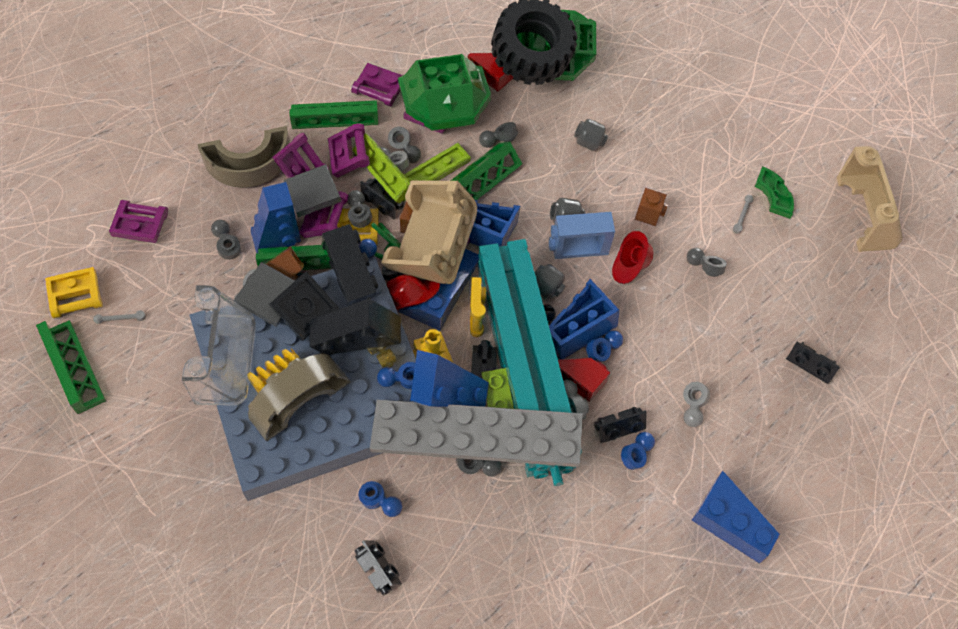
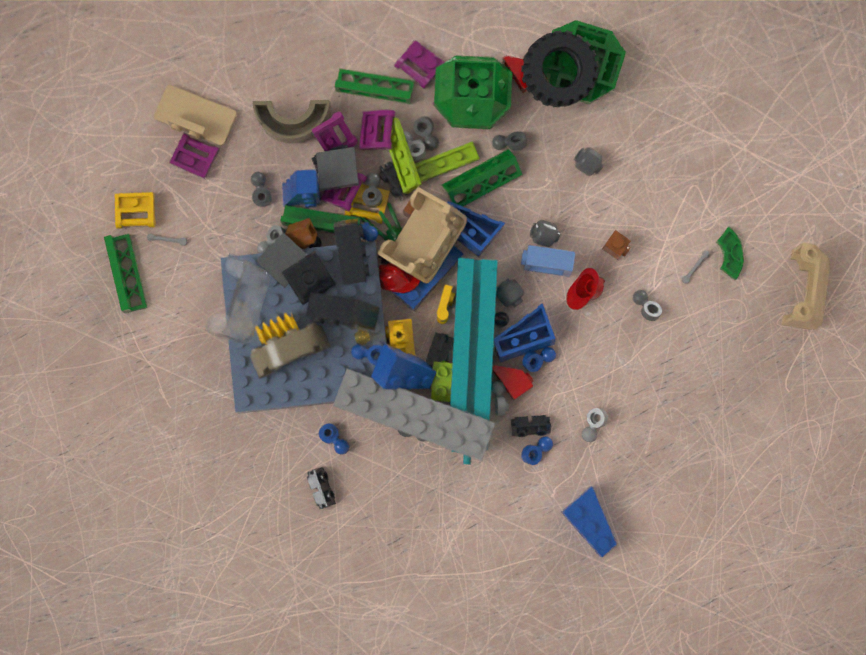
camera: 20 degrees right, 20 degrees up
black hinge [786,341,840,384] -> none
none -> tan bracket [154,85,237,146]

